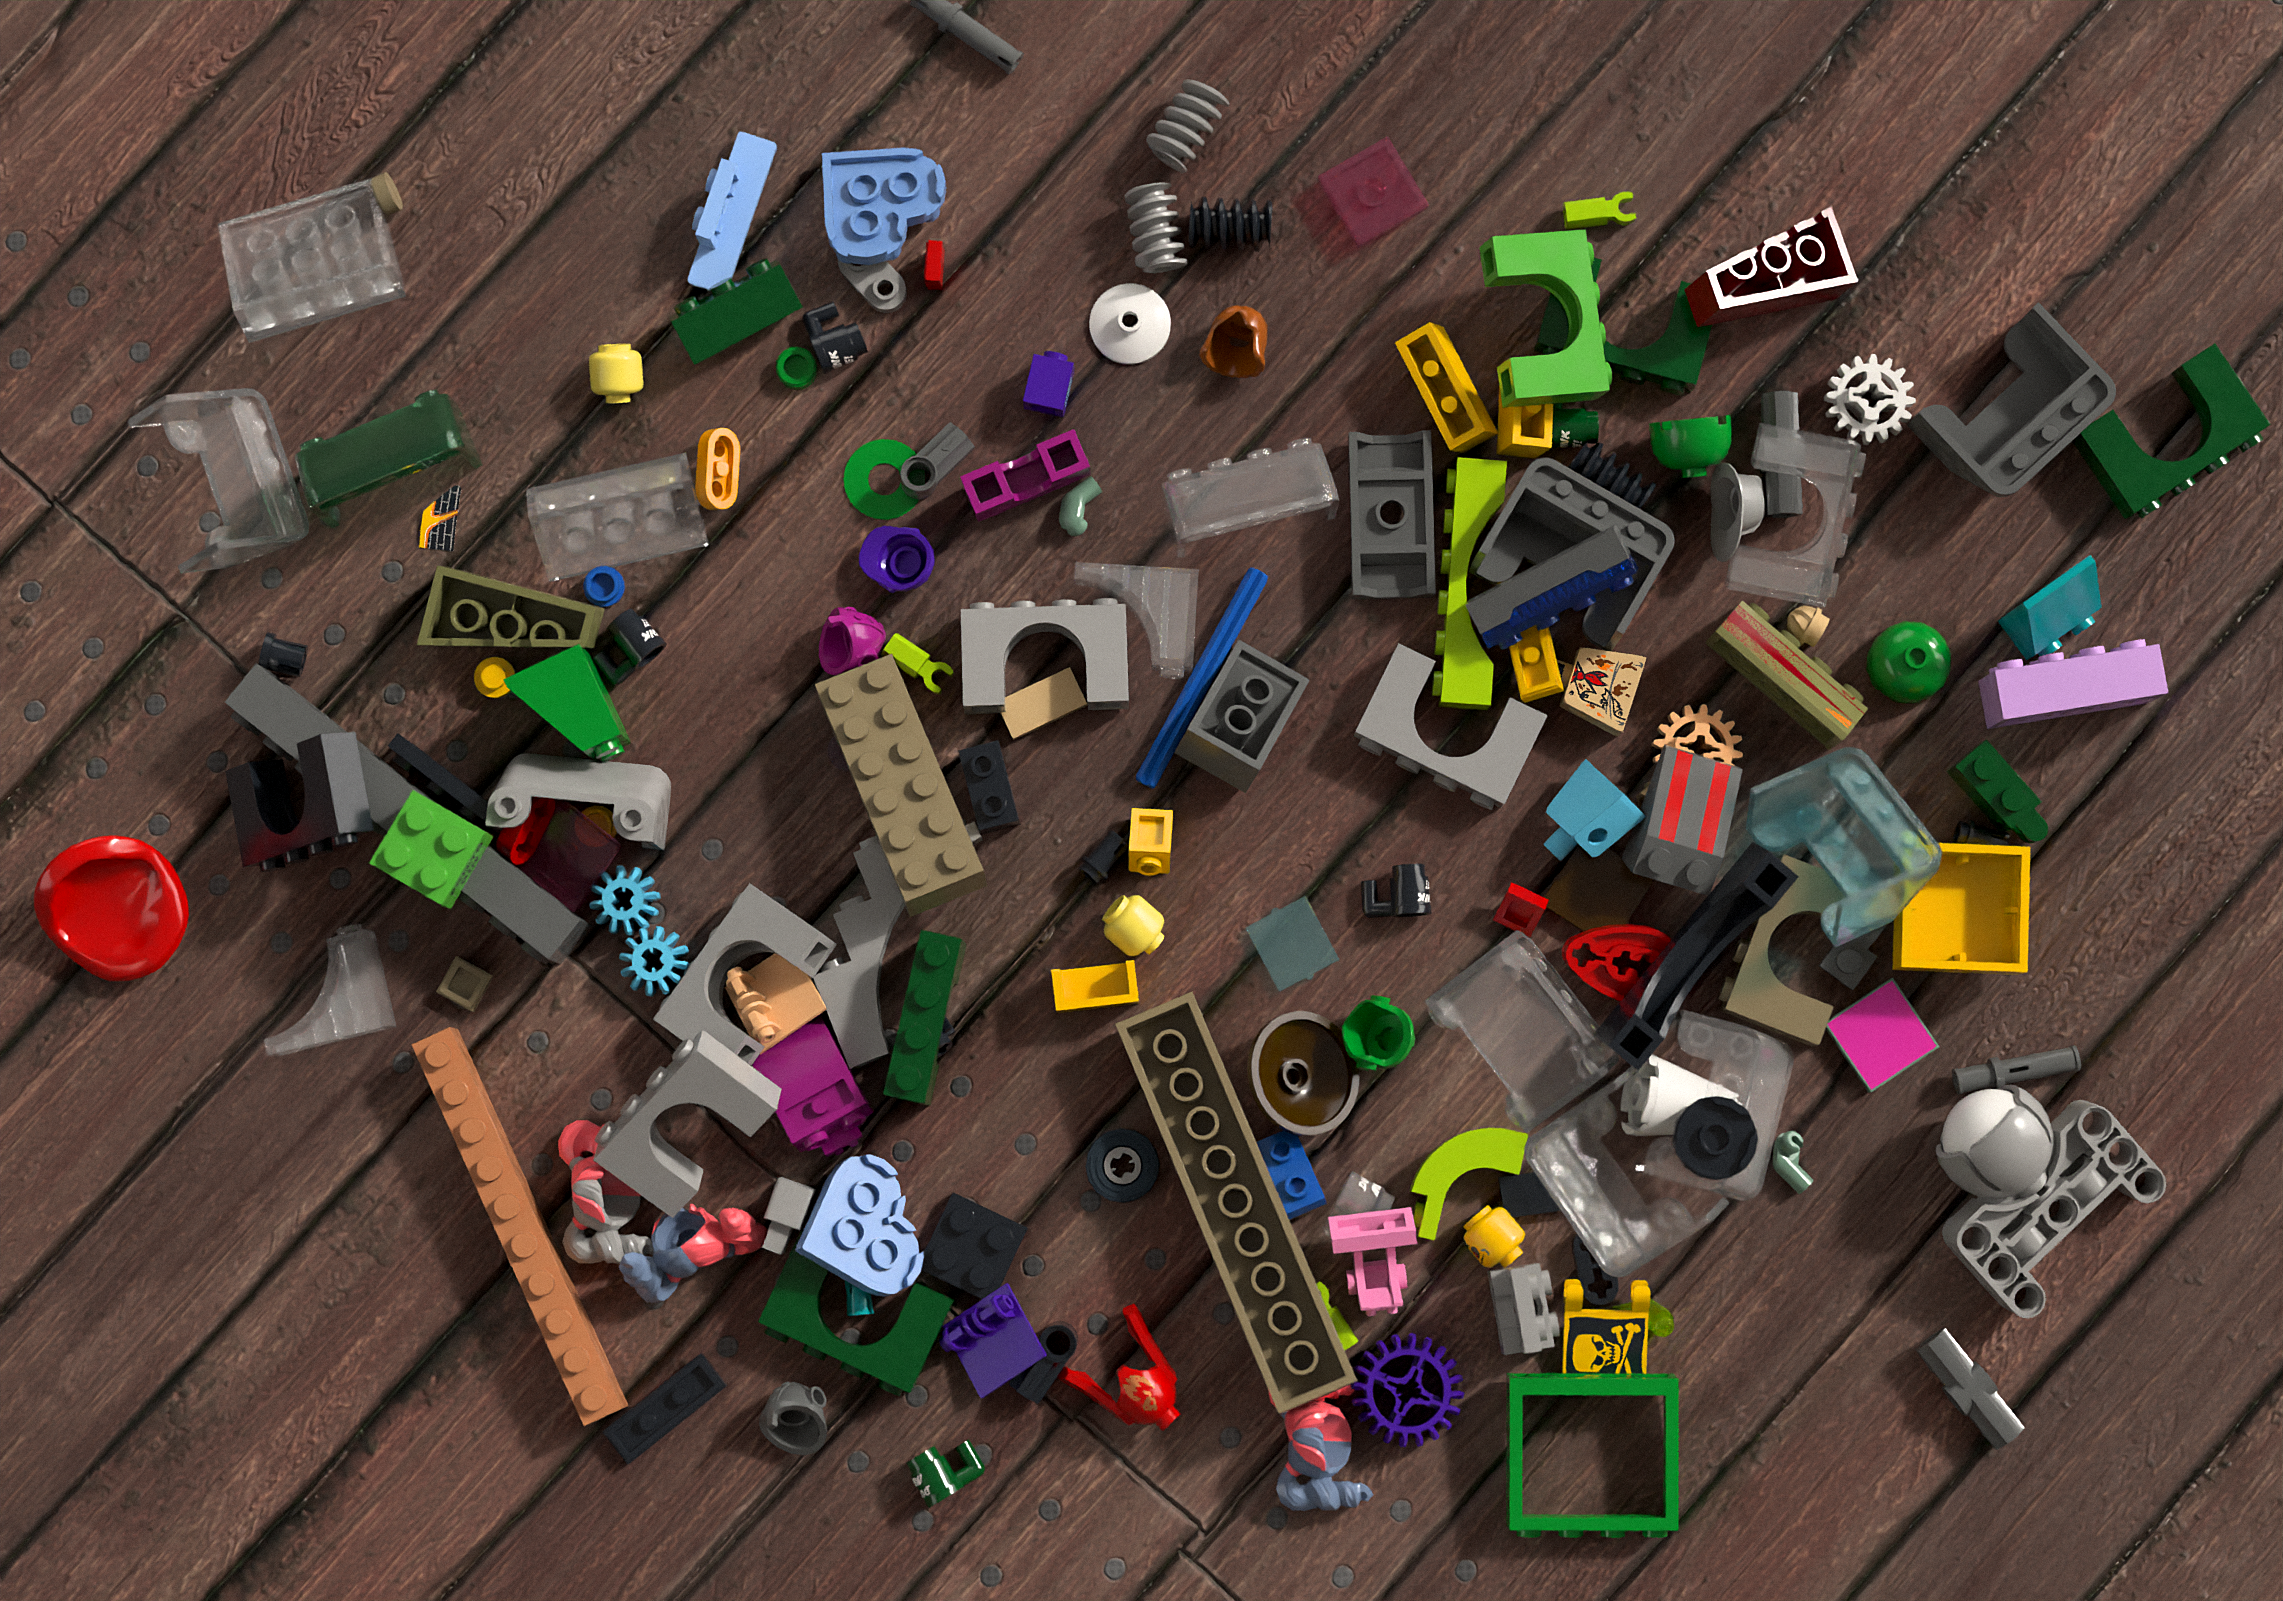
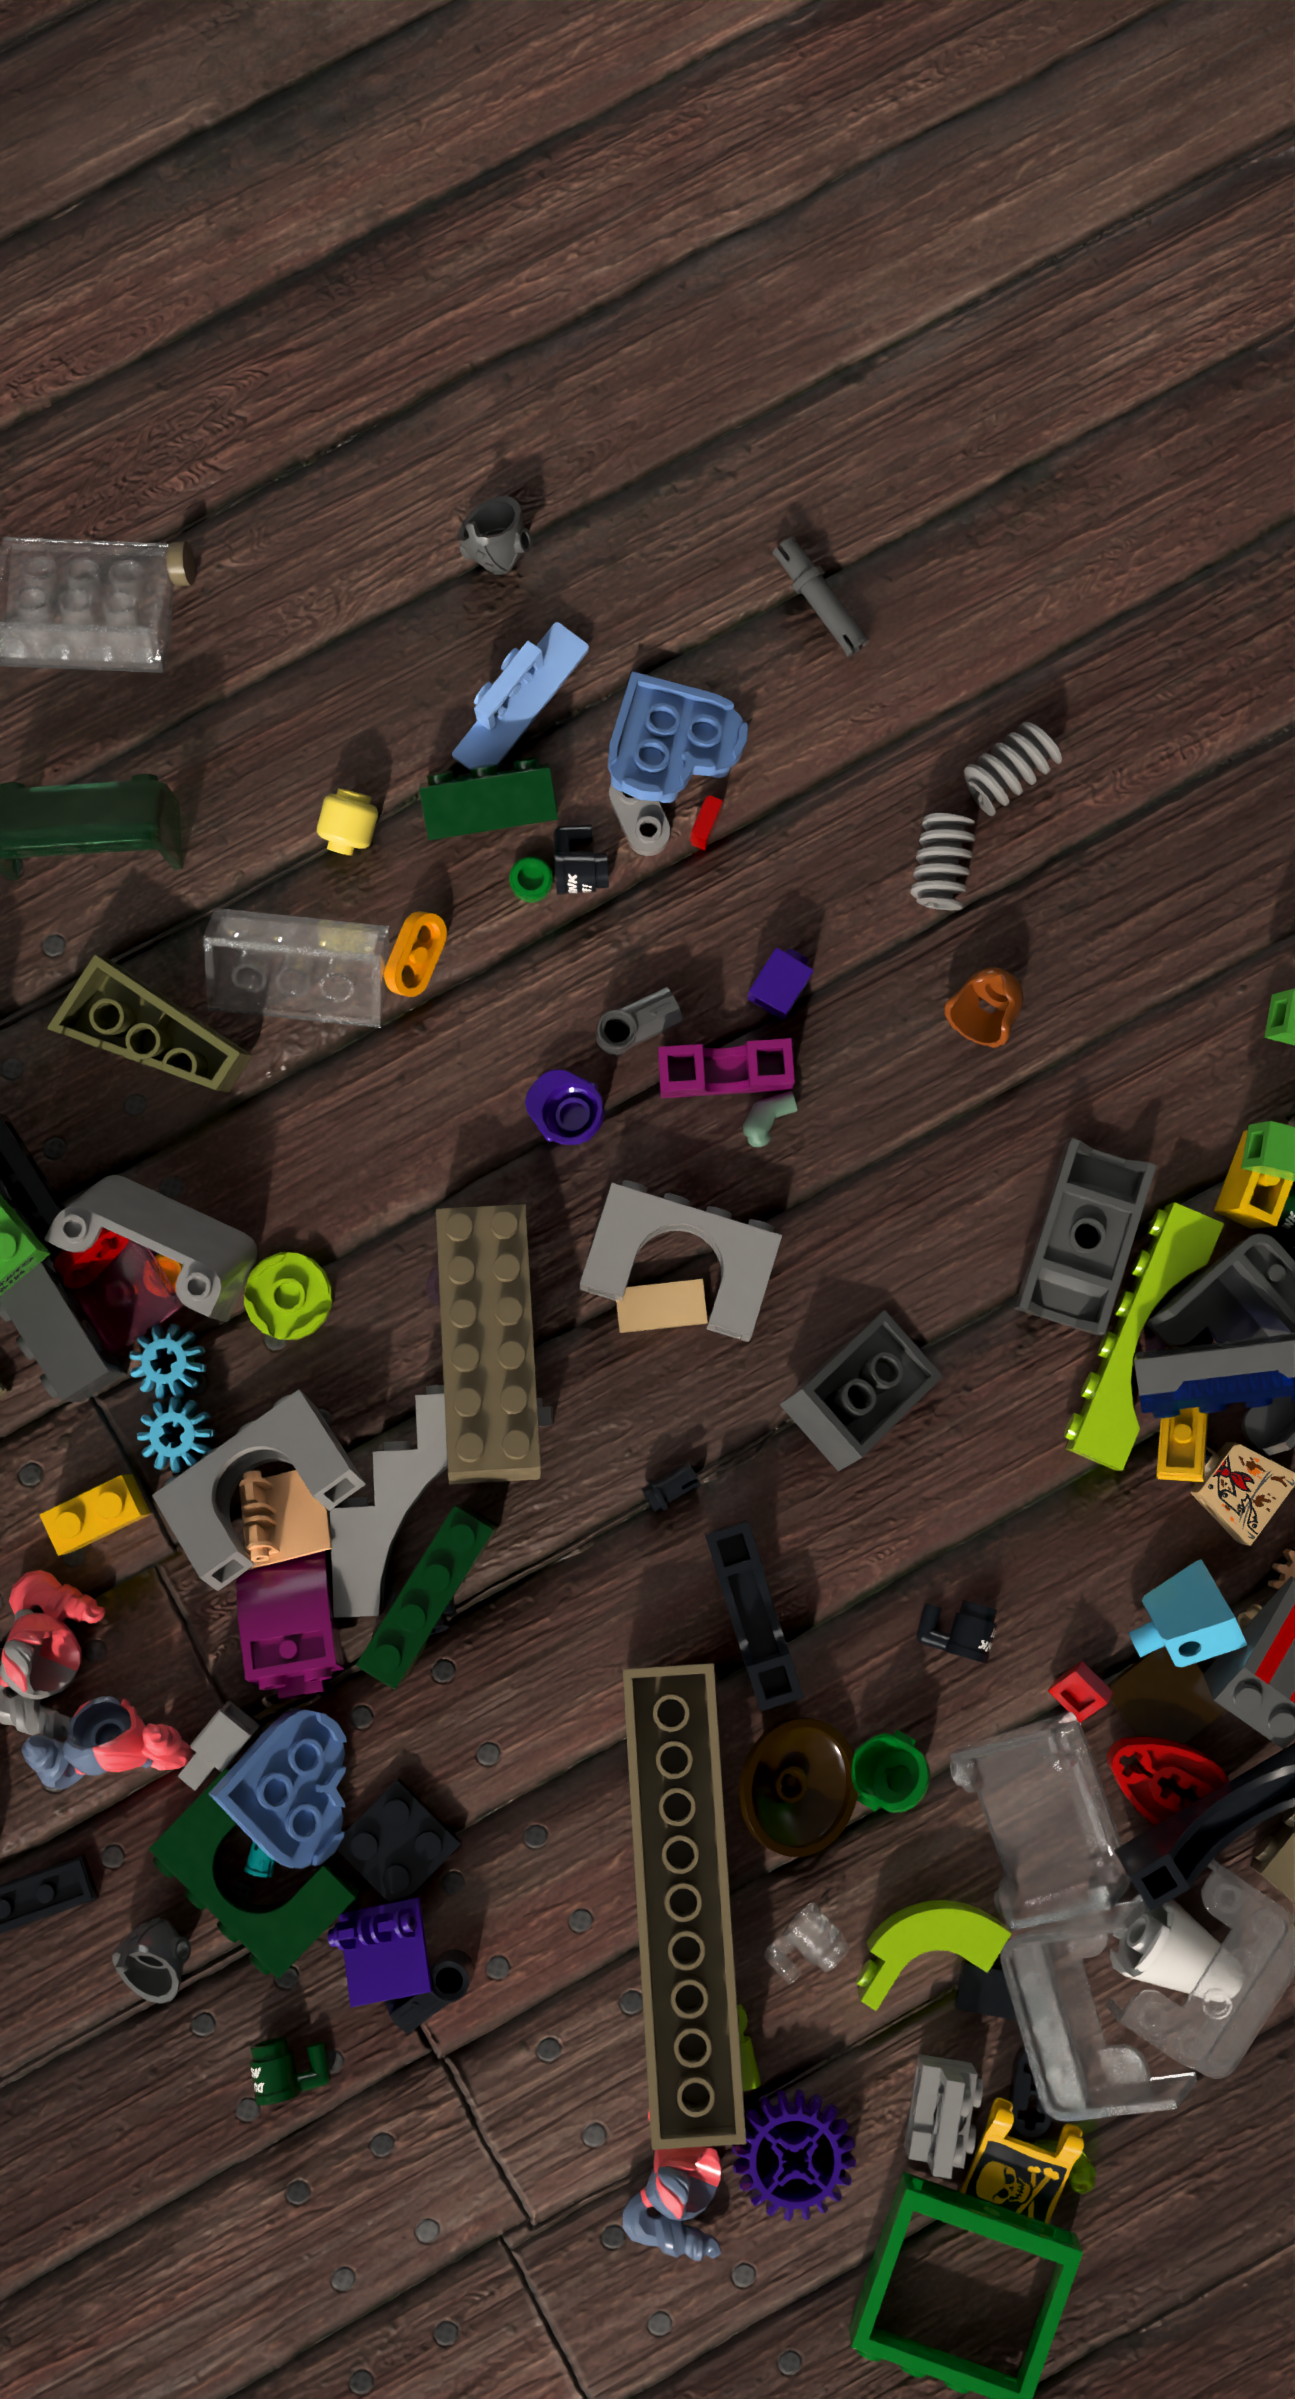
camera: 15 degrees right, 0 degrees up
sticker [419,485,461,551] -> none
yellow plate [474,657,515,698] -> none
green slope [503,644,631,762] -> none
blue plate [583,566,625,607] -> none
black piece [592,608,667,685] -> none
light grey arch [593,1030,781,1218] -> none
magenta helmet [819,607,886,675] -> none
green piece [844,439,925,519] -> none
lime bar [881,633,954,695] -> none
black brick [958,740,1021,835] -> none
yellow panel [1051,960,1139,1013] -> none
red piece [1057,1304,1180,1431] -> none
clear arch [1074,562,1199,679] -> none
black bush [1085,1128,1160,1203] -> none
white dish [1089,284,1171,364] -> none
light yellow head [1102,895,1164,956] -> none
yellow bracket [1129,808,1173,876] -> none
blue axle [1136,568,1268,789] -> none
clear windscreen [1161,438,1339,558] -> none
black piece [1188,196,1273,252] -> none
clear light blue piece [1245,896,1339,992] -> none
blue plate [1256,1131,1327,1220] -> none
clear pink plate [1317,136,1429,248] -> none
bright pink tile [1328,1207,1417,1316] -> none
light grey arch [1354,643,1548,810] -> none
yellow brick [1395,322,1498,453] -> none
yellow head [1463,1205,1525,1269] -> none
black tile [1672,1096,1758,1181] -> none
sand green arm [1772,1131,1814,1194] -> none
none -> yellow brick [39,1474,151,1556]
none -> lime tile [244,1252,333,1340]
none -> dark grey helmet [457,496,532,575]
none -> black arch [704,1520,804,1711]

